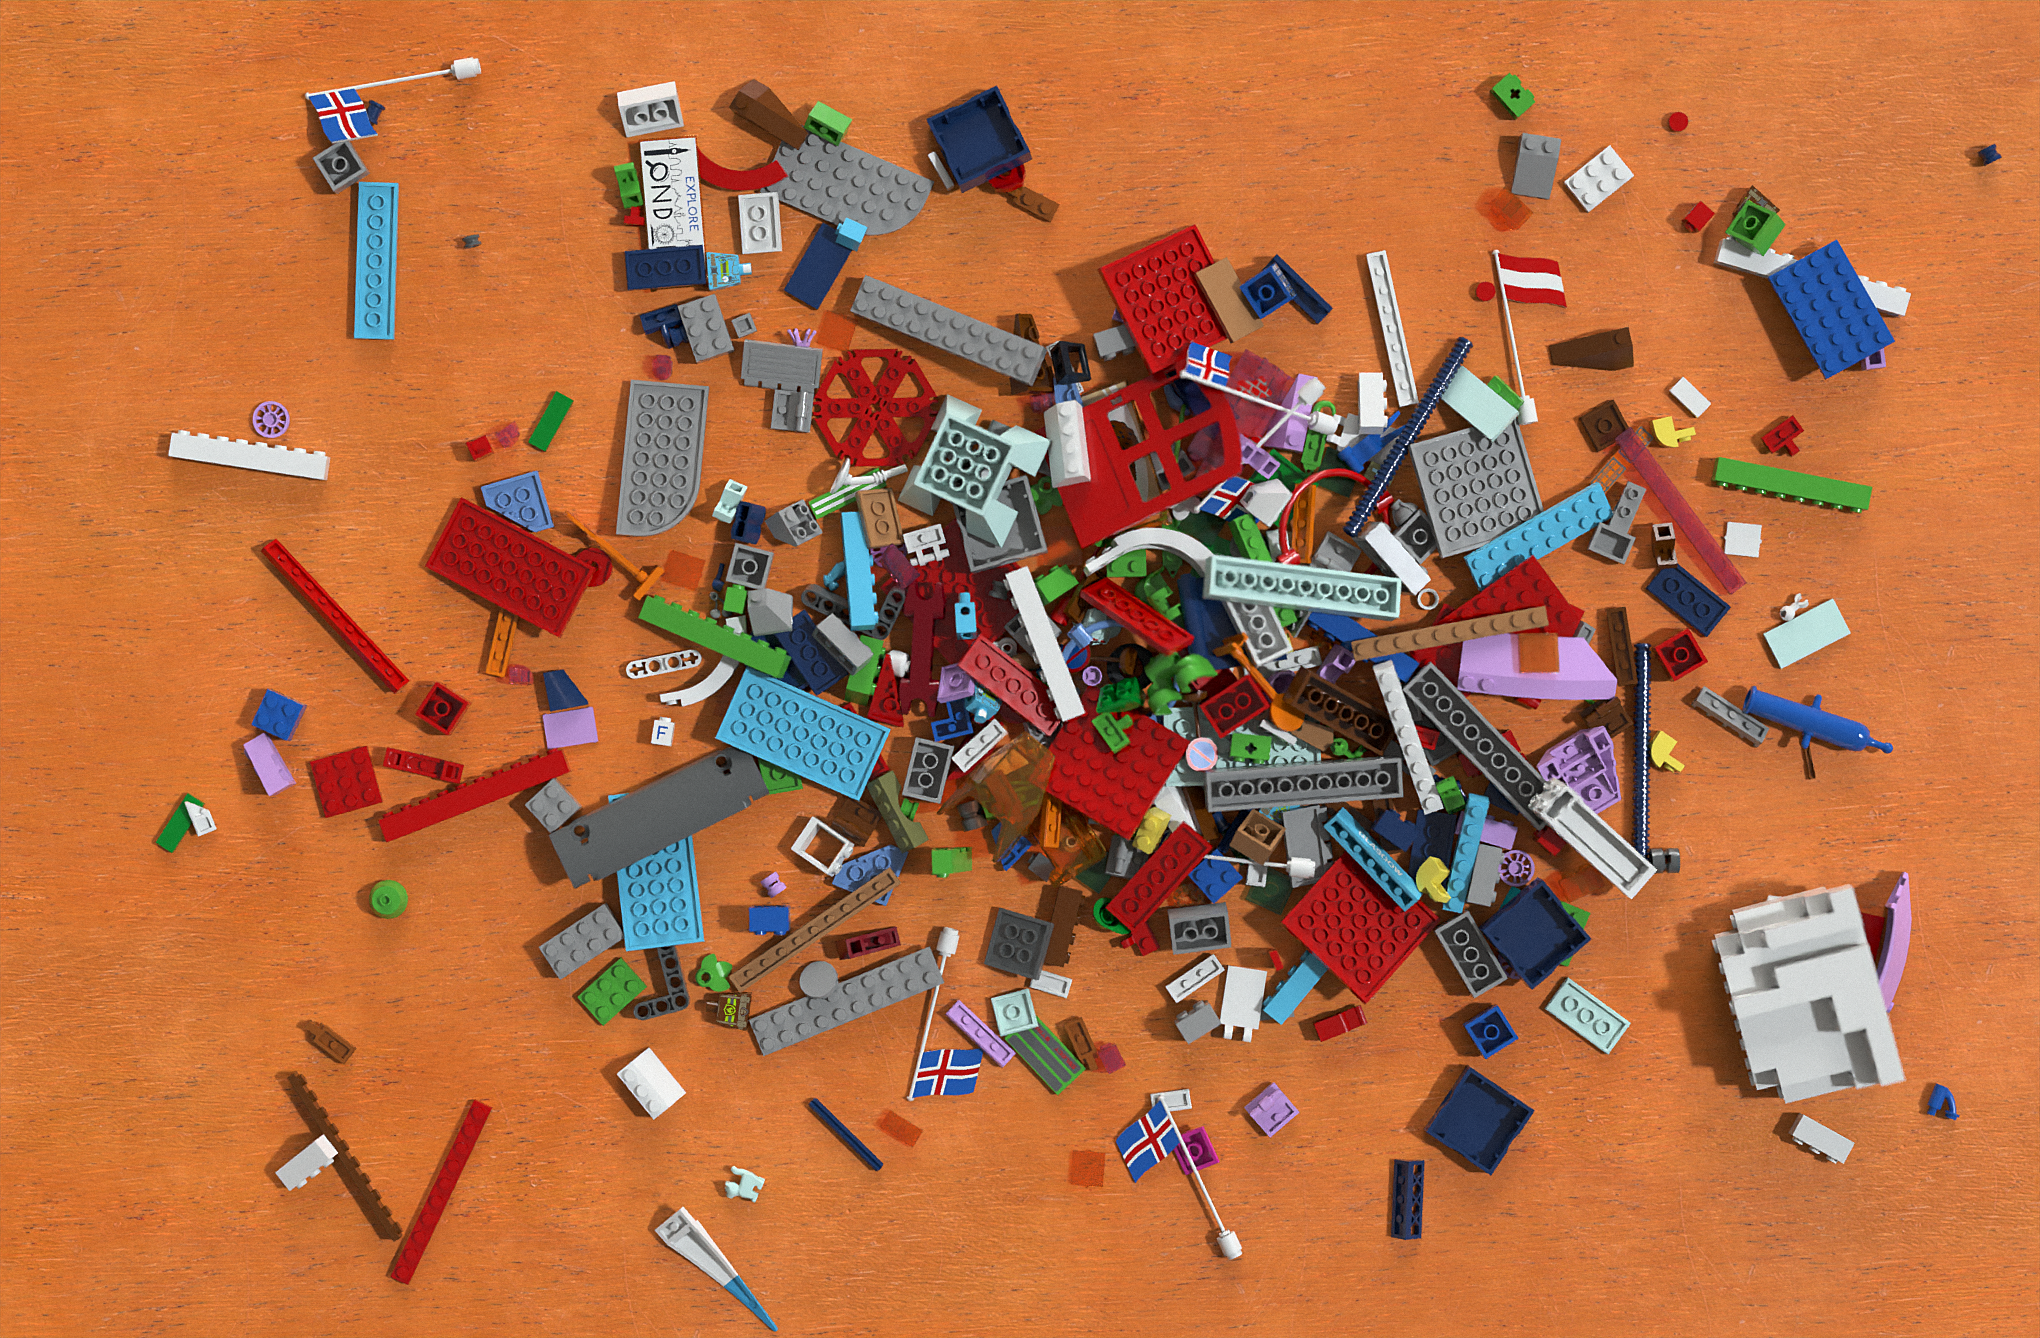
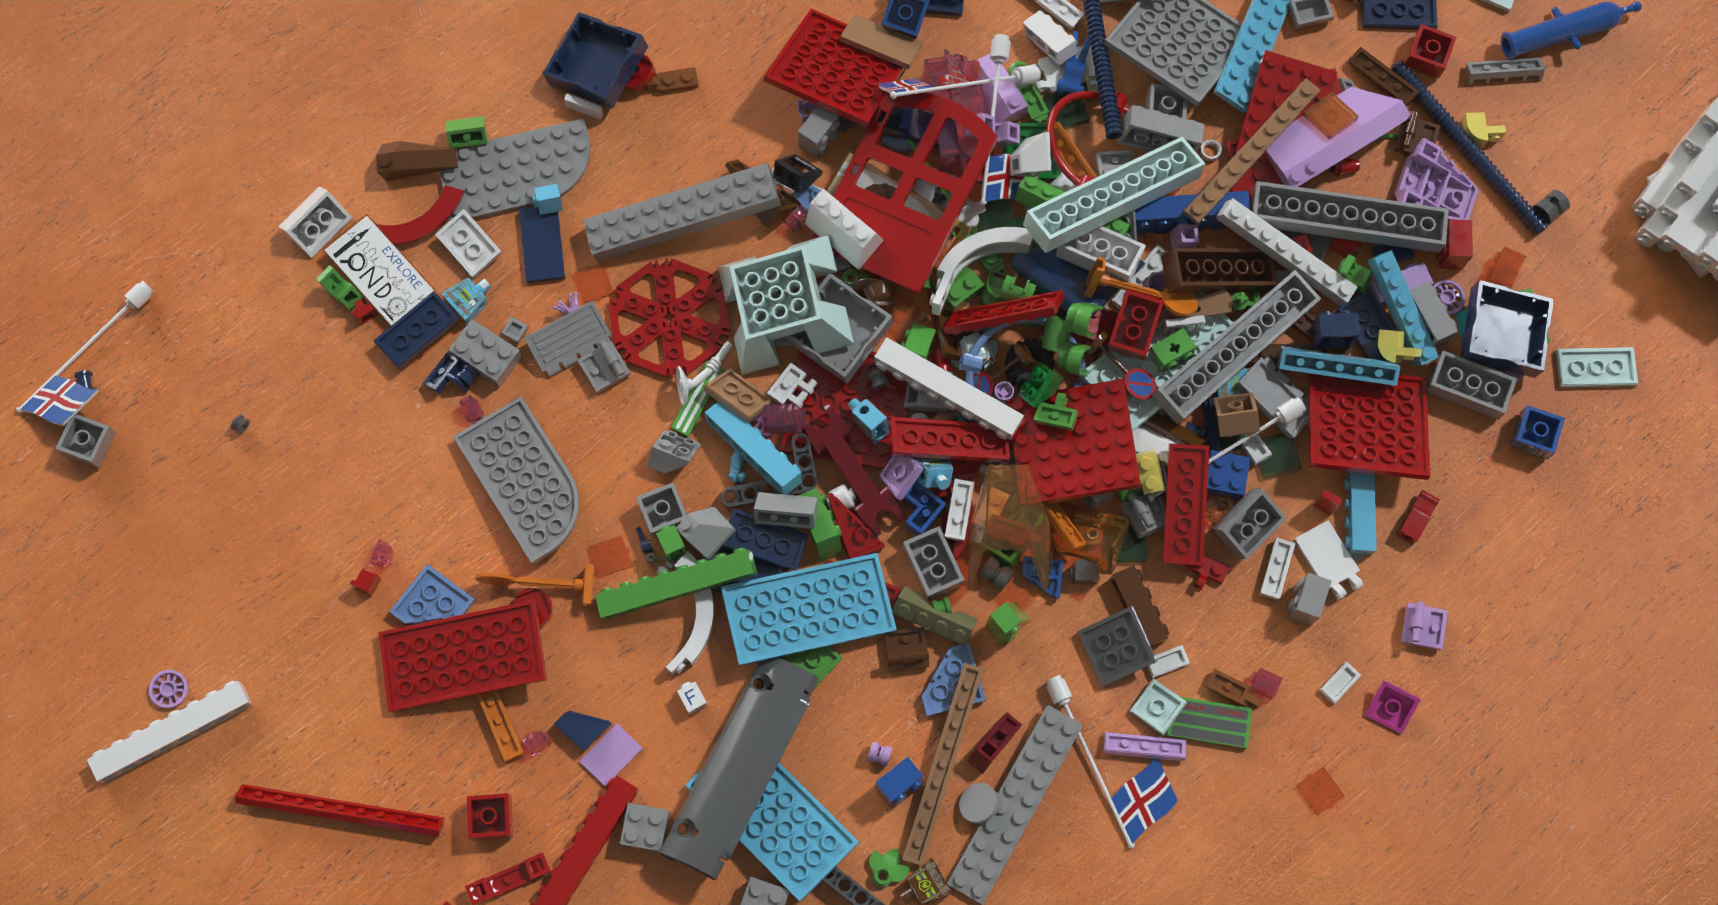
camera: 45 degrees left, 15 degrees down
medium azure plate [354,182,399,340] -> none
green tile [528,391,574,452] -> none
white beam [626,650,702,679] -> none
light aqua brick [712,479,747,523] -> none
dark blue brick [731,501,766,545] -> none
white window [791,816,855,877] -> none
clear orange plate [880,1110,923,1147] -> none
green piece [1092,898,1132,934] -> none
flag [1116,1095,1242,1260] -> none
light grey piece [1391,499,1418,527] -> none
dark blue fence [1391,1159,1425,1240] -> none
dark blue tile [1424,1065,1535,1175] -> none
white brick [1528,777,1657,900] -> none
dark orange piece [1801,732,1816,779] -> none
none -> reddish brown piece [852,278,898,308]

